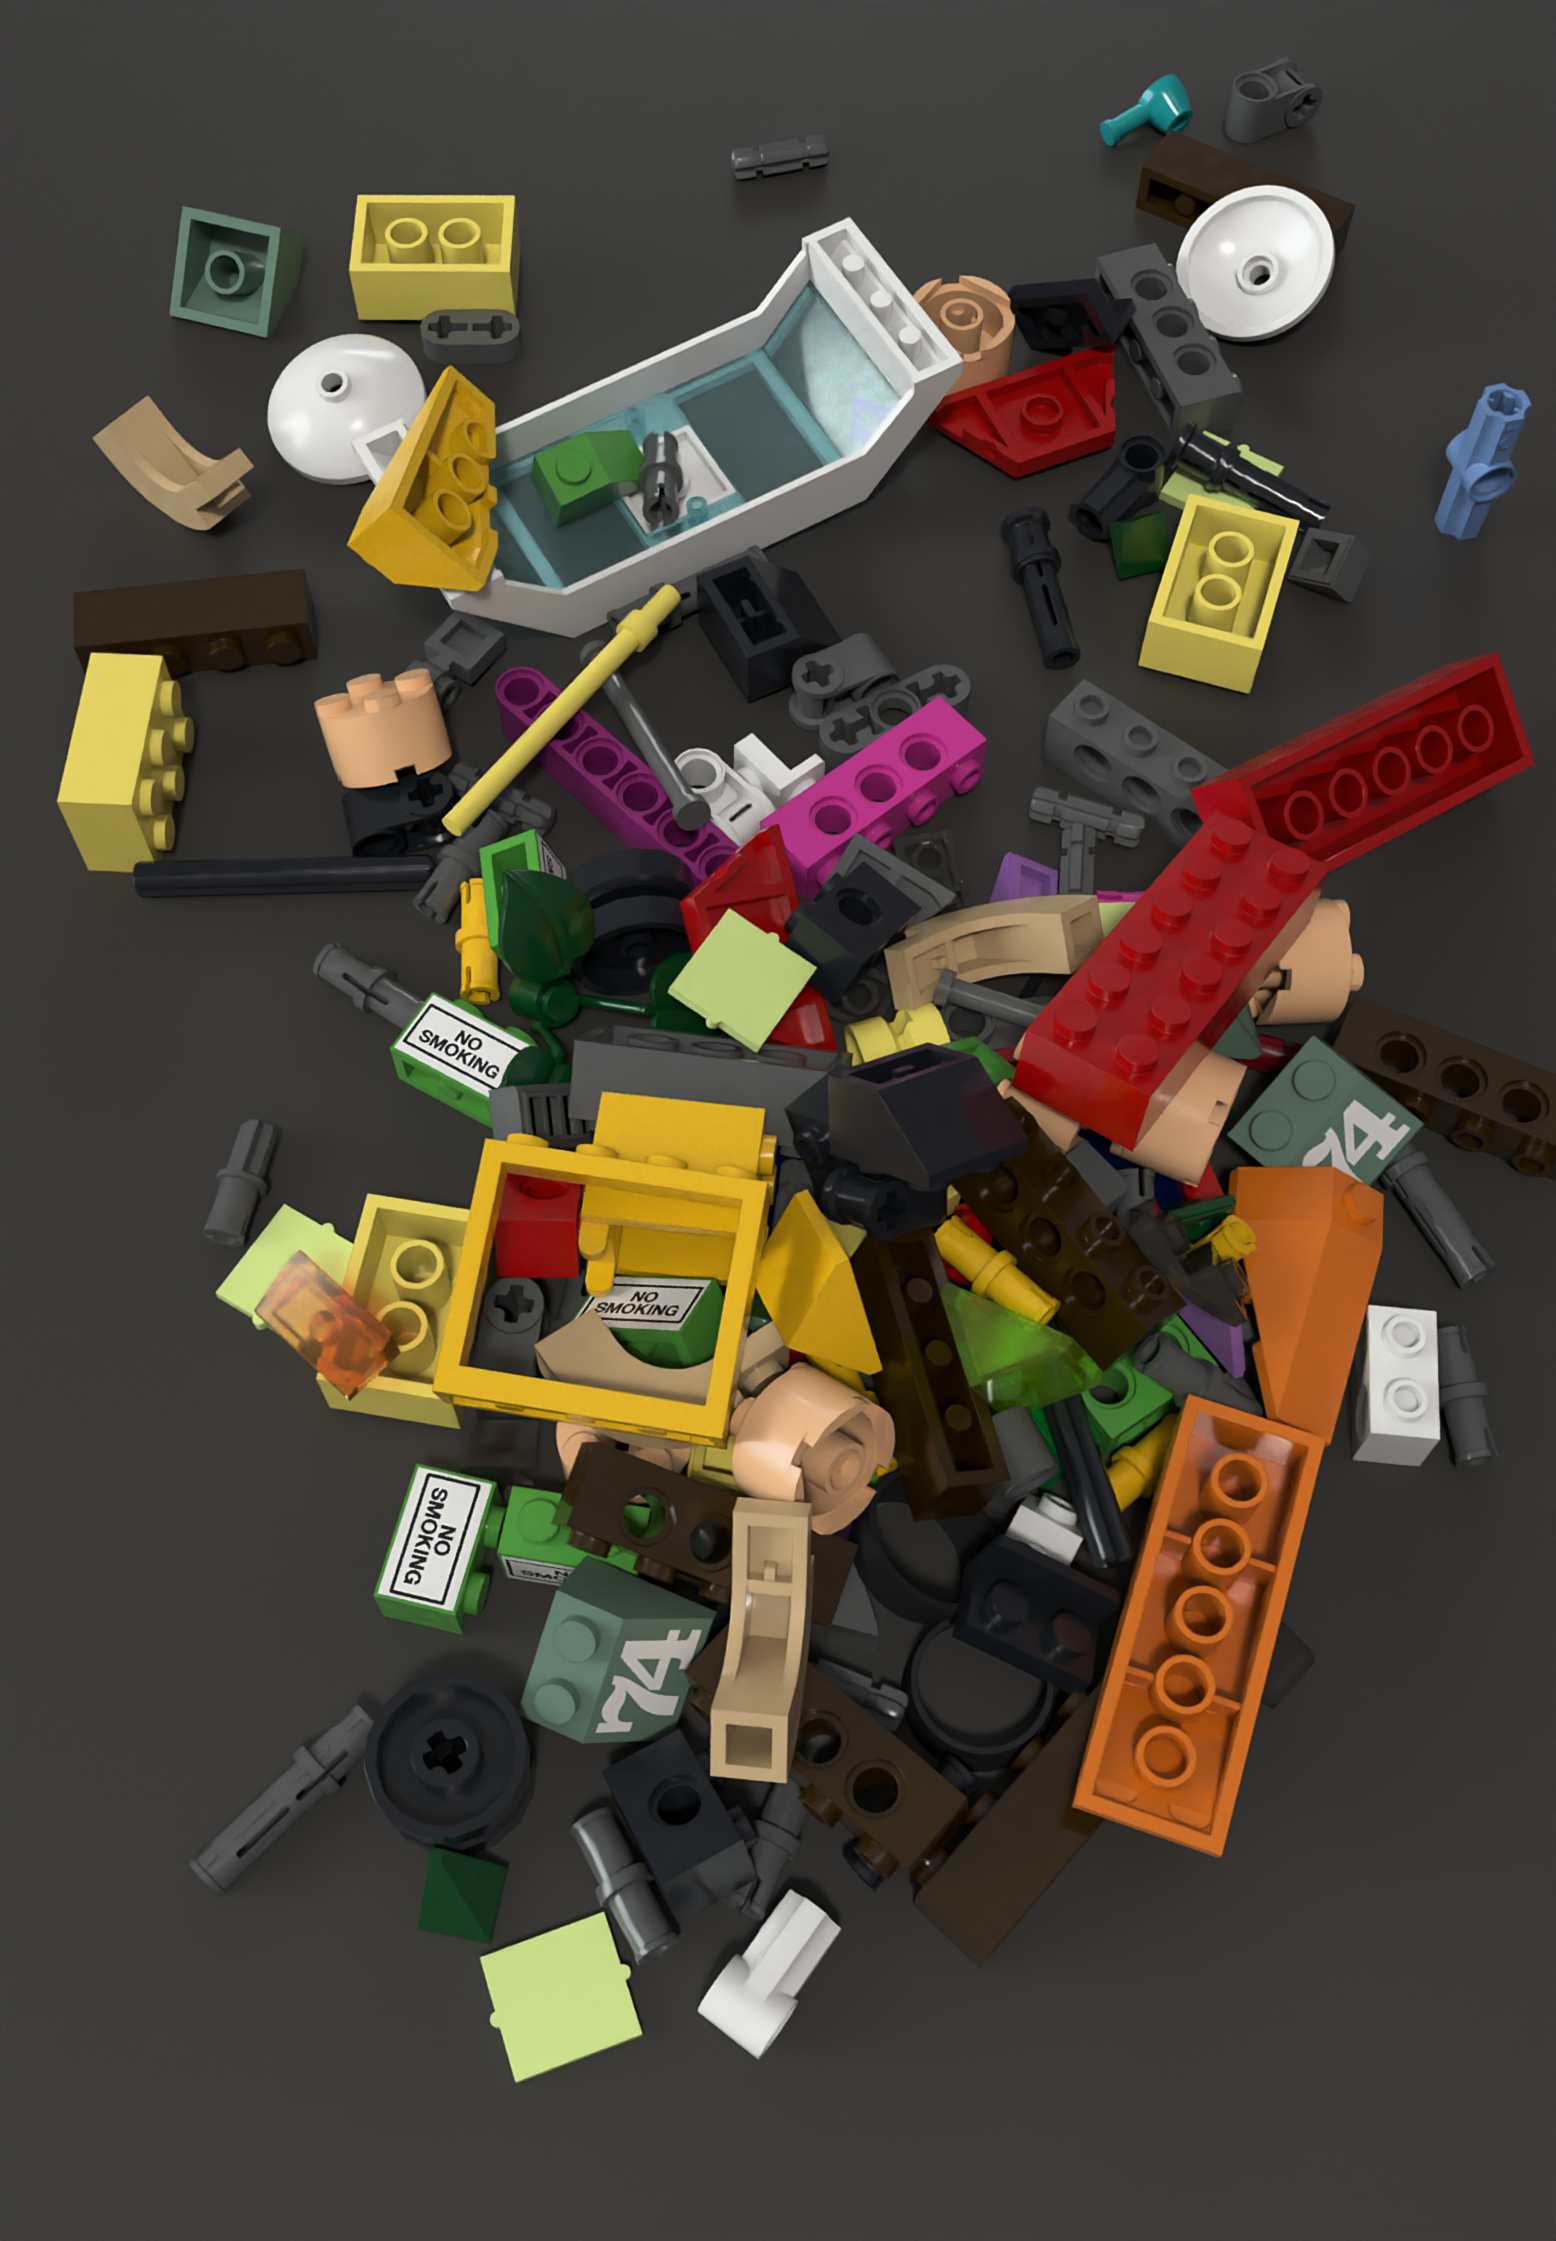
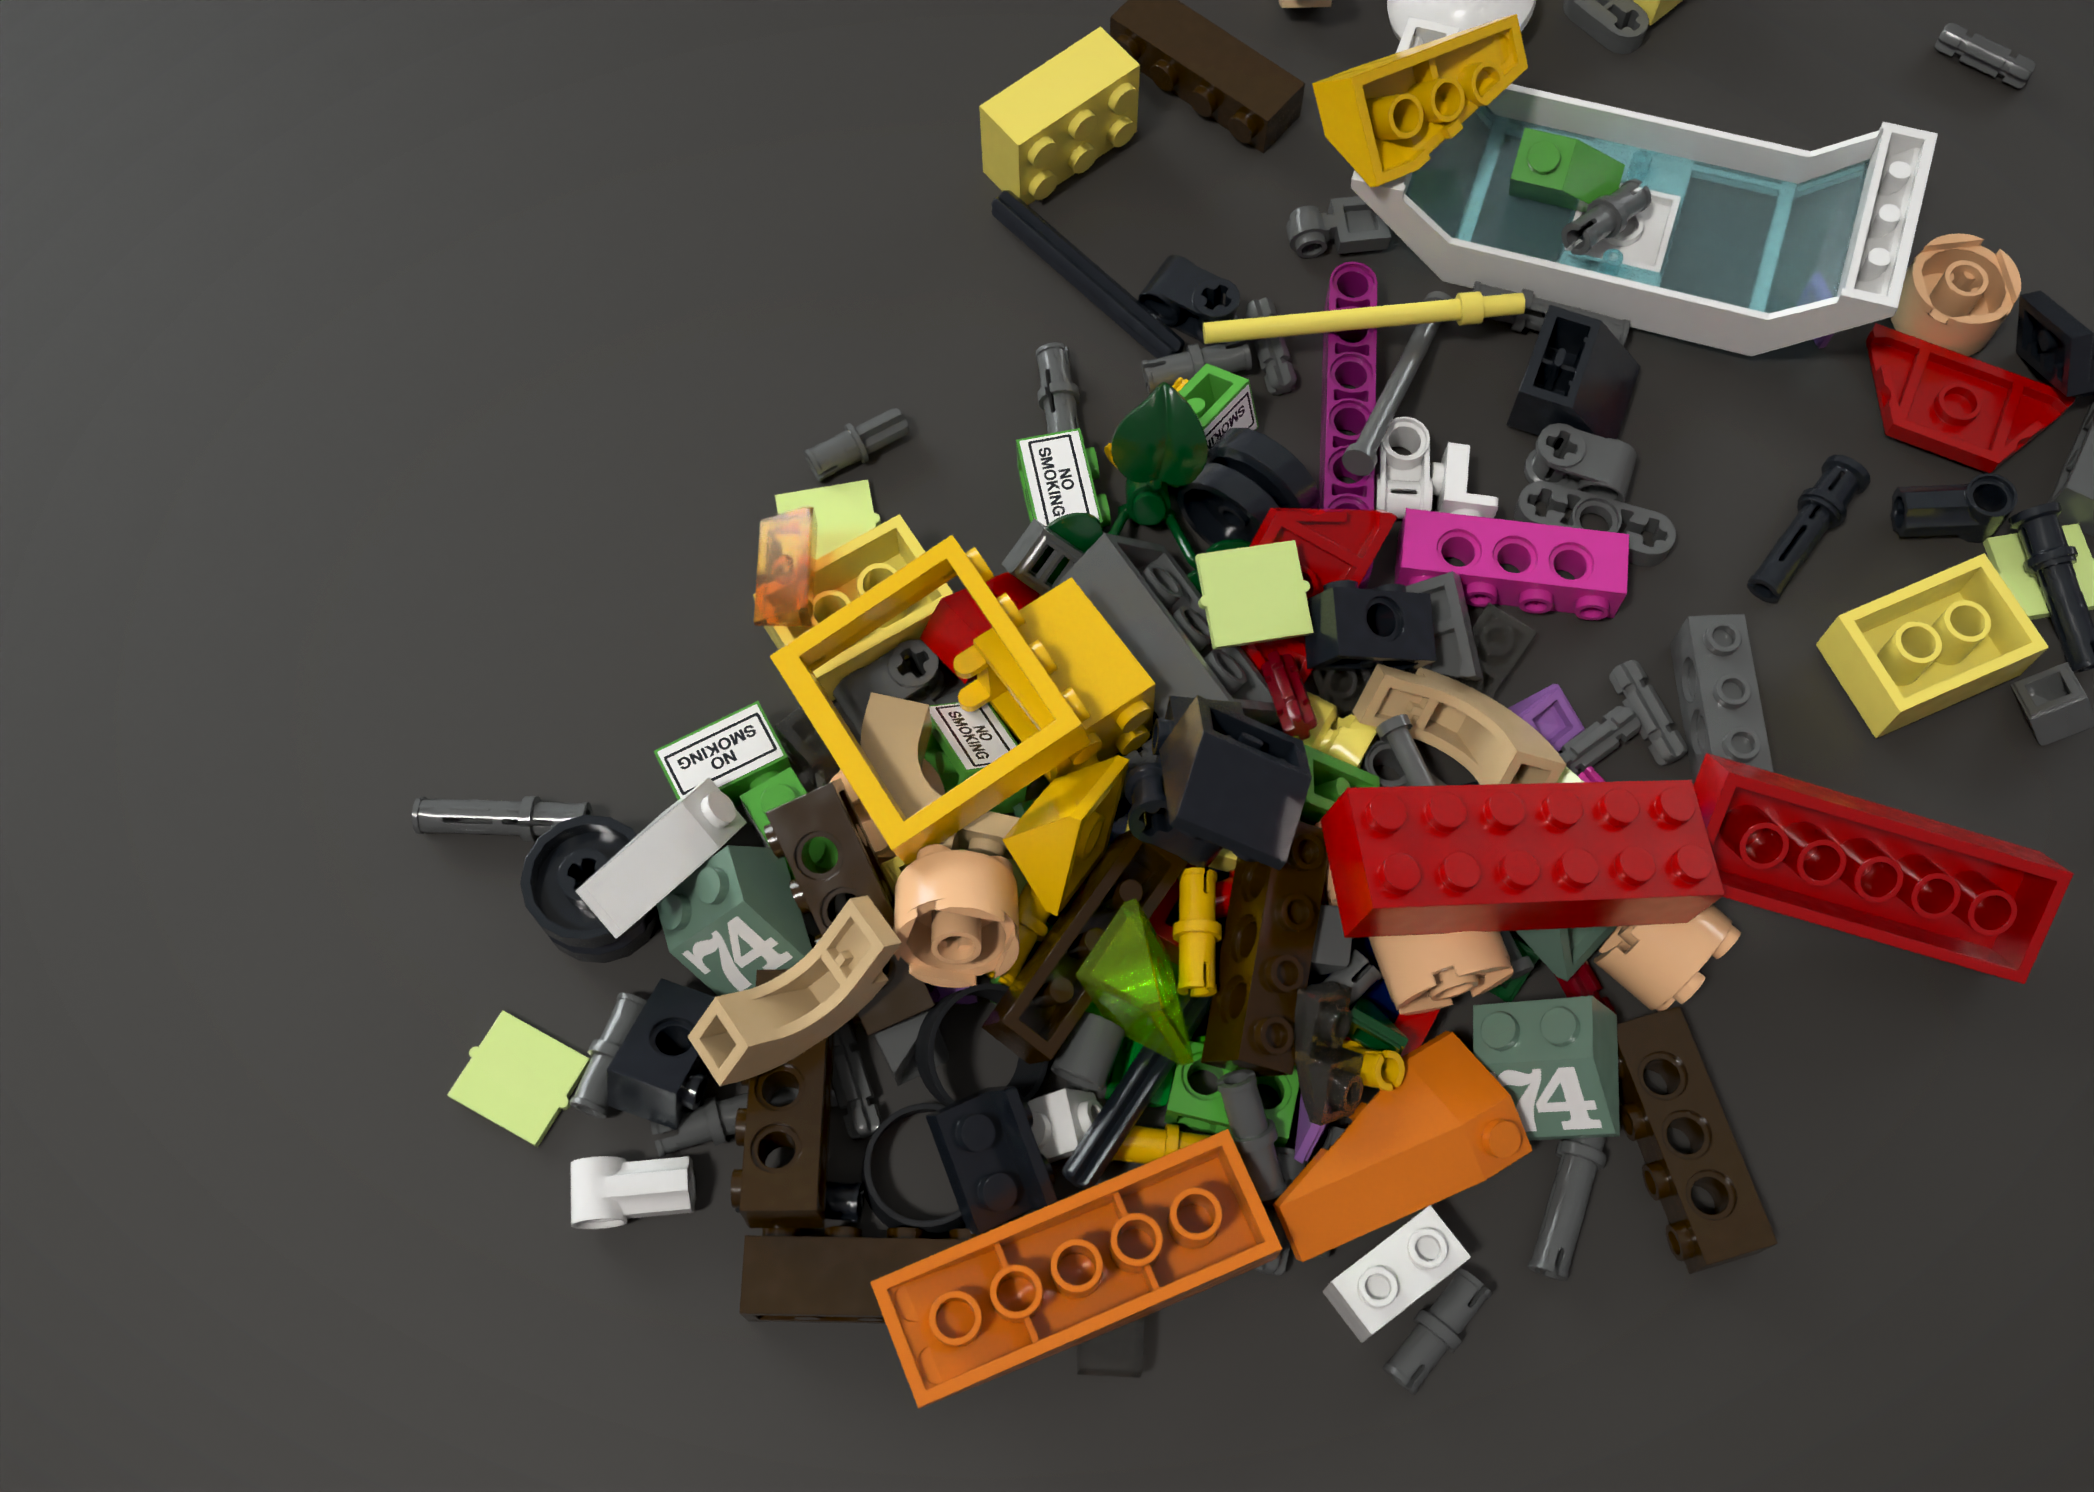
camera: 50 degrees right, 5 degrees up
light nougat brick [314,668,452,788] -> none
dark green slope [417,1847,508,1944] -> none
dark green slope [1109,511,1170,579] -> none
none -> white slope [576,777,747,939]
none -> dark red axle [1261,650,1318,740]

